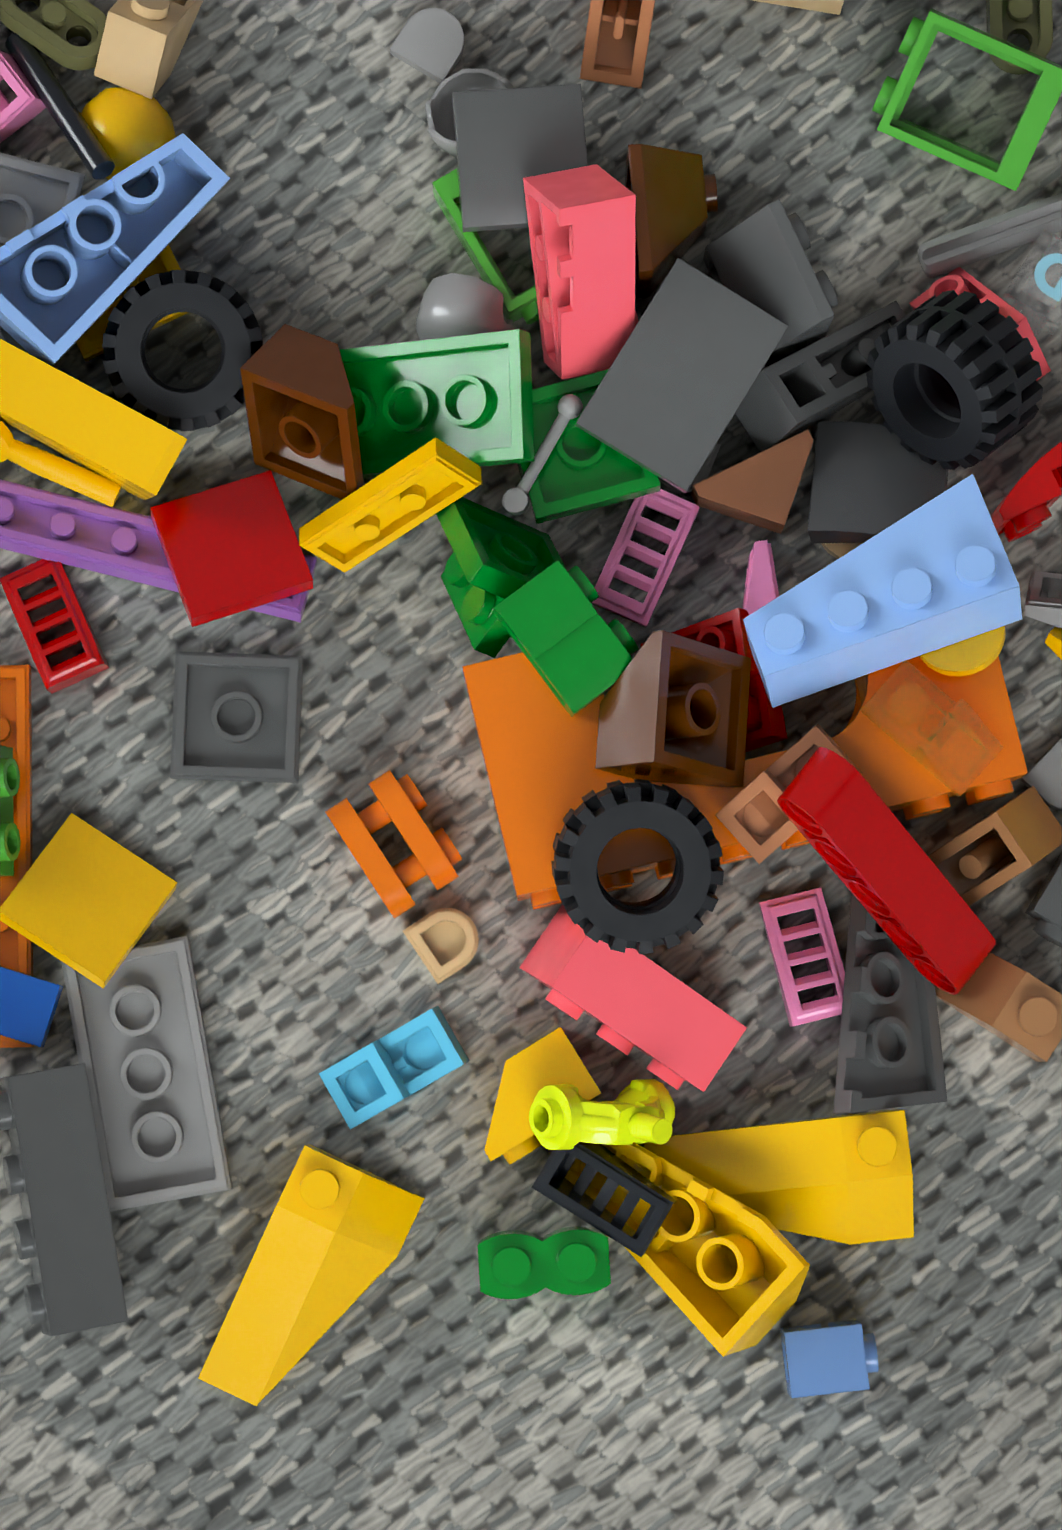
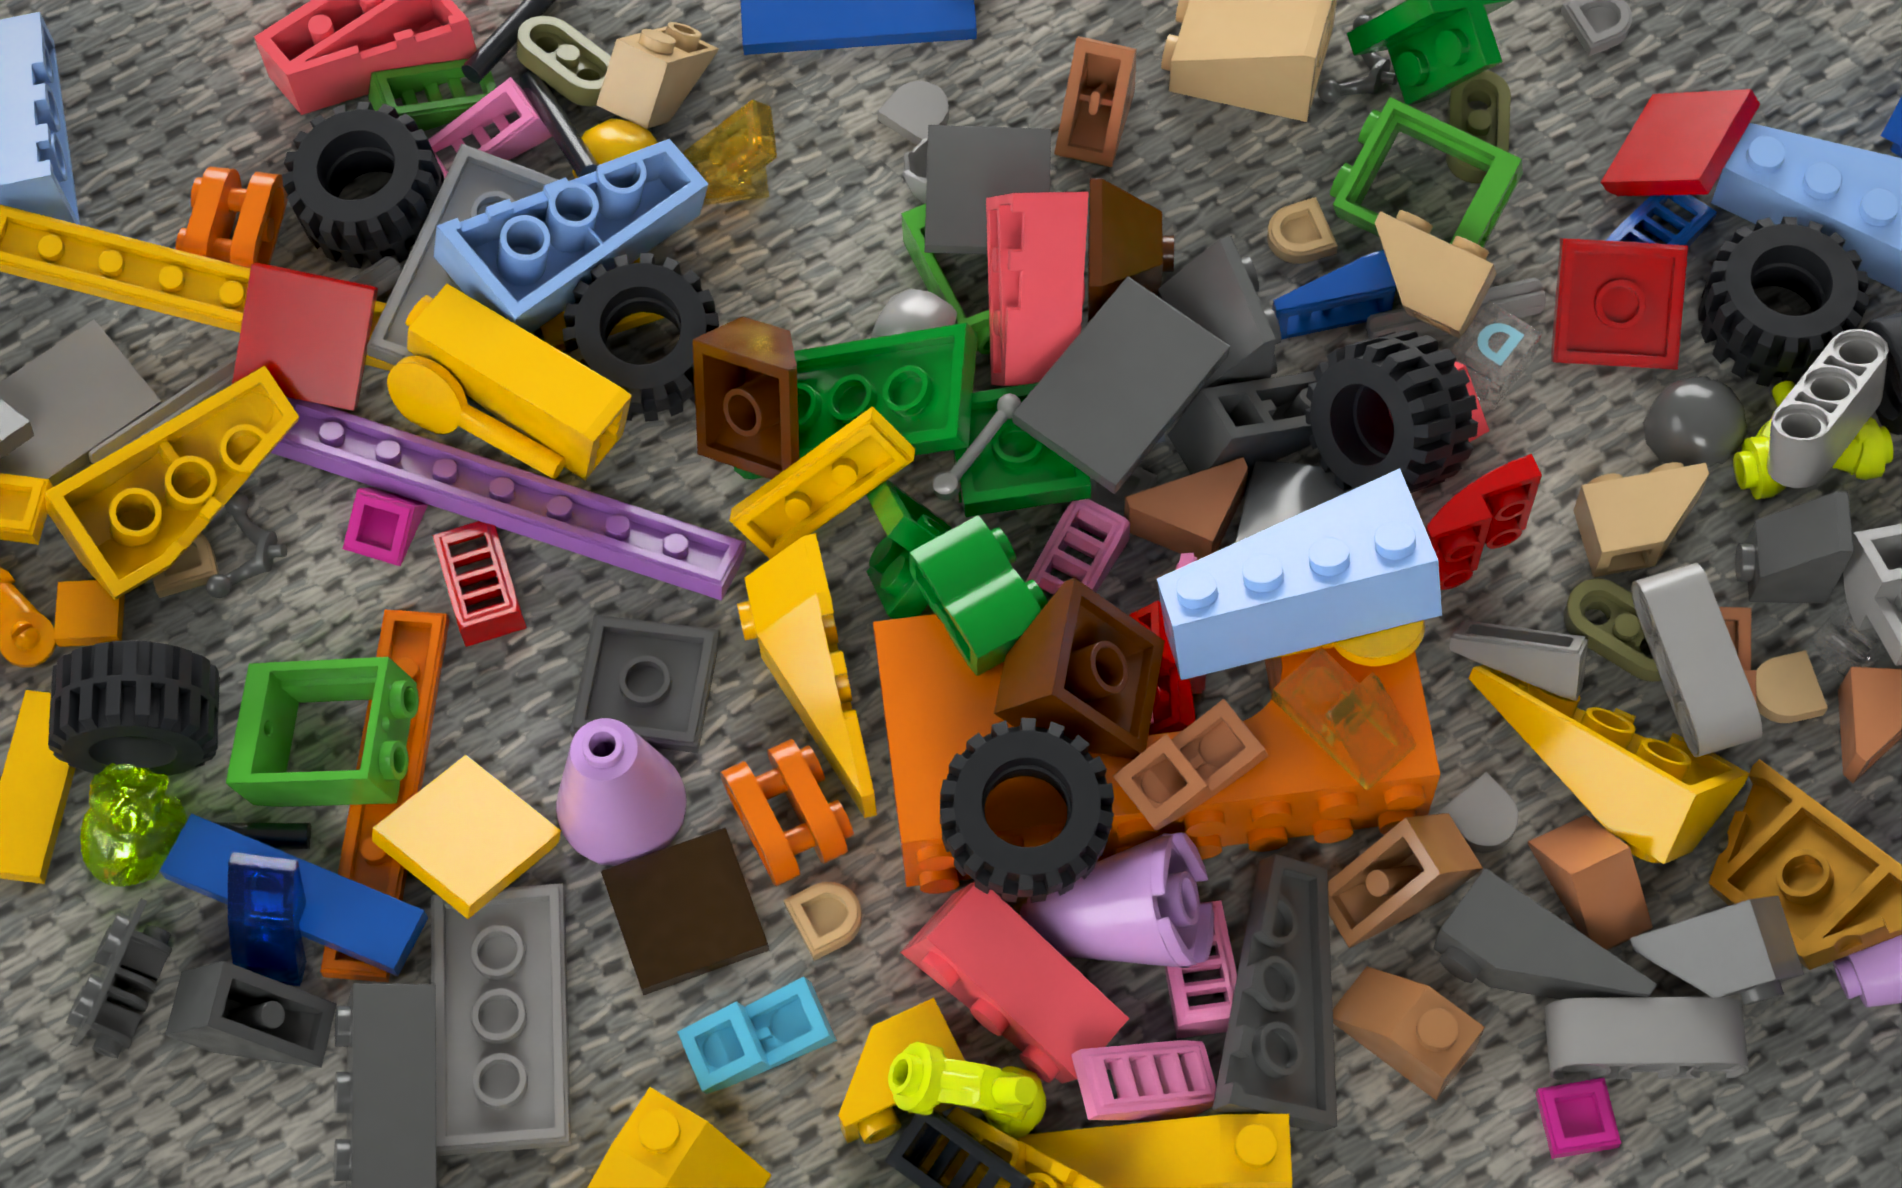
camera: 10 degrees right, 20 degrees down
red tile [150,470,313,627] -> none
red beam [777,747,996,995] -> none
none -> lavender cone [556,718,687,866]
none -> dark brown tile [601,827,770,996]
none -> clear yellow slope [682,99,777,205]
none -> yellow wedge [737,533,877,818]
none -> lavender cone [1020,832,1214,968]
none -> bright pink slope [1071,1040,1216,1121]
none -> tan tile [1267,197,1338,264]
none -> blue slope [1272,250,1396,340]
none -> tan slope [1375,210,1496,340]

